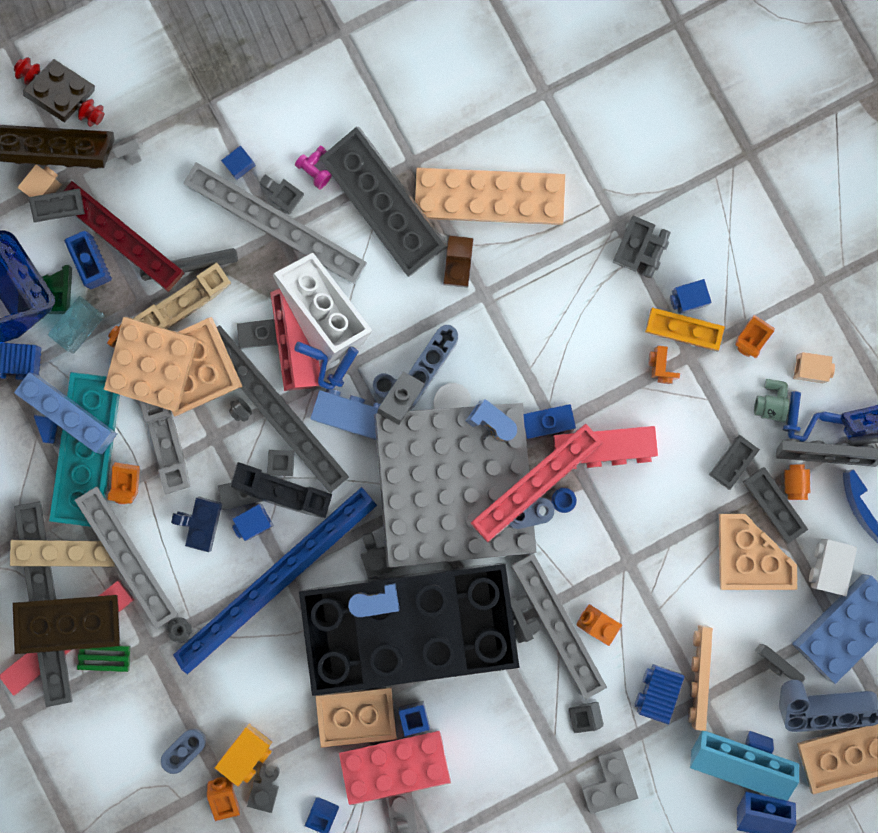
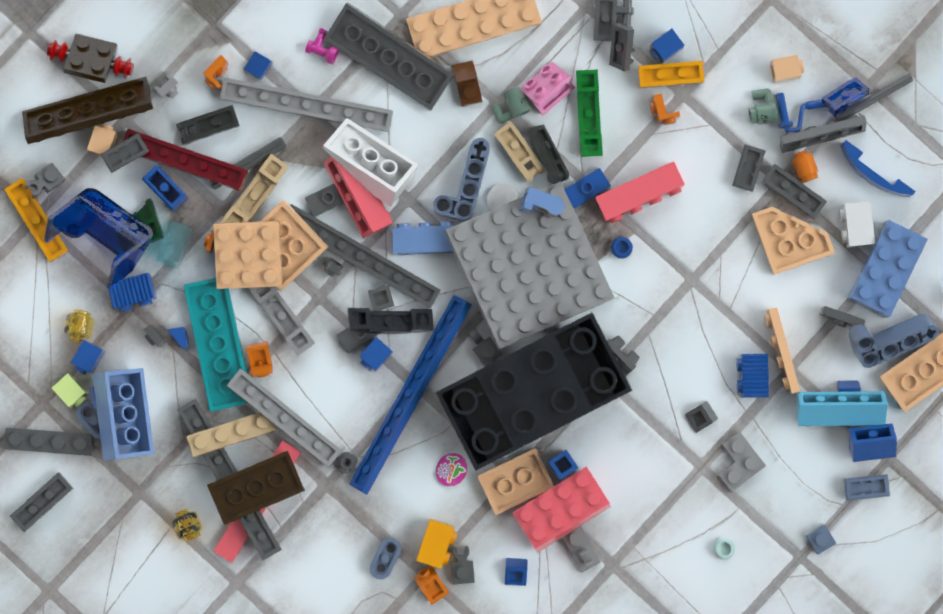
camera: 20 degrees left, 0 degrees up
medium blue brick [14,372,118,454] -> none
green tile [77,645,131,672] -> none
dark blue plate [171,497,222,553] -> none
dark grey plate [259,174,304,214] -> none
blue piece [294,342,359,389] -> none
medium blue leg [349,583,400,617] -> none
plate [377,372,425,425] -> none
coral tile [471,424,603,543] -> none
sand blue plate [508,498,554,529] -> none
light grey plate [512,553,607,700] -> none
orange bracket [576,604,622,646] -> none
orange bracket [735,315,775,358] -> none
none -> dark grey plate [144,324,166,347]
none -> pearl dark grey plate [176,105,240,145]
none -> orange bracket [203,55,229,91]
none -> sticker [436,453,467,486]
none -> sand green piece [491,87,532,124]
none -> tan plate [494,121,546,183]
none -> bright pink bracket [520,62,576,115]
none -> pearl dark grey plate [527,125,569,184]
none -> green slope [576,69,603,157]
none -> dark grey plate [609,23,635,71]

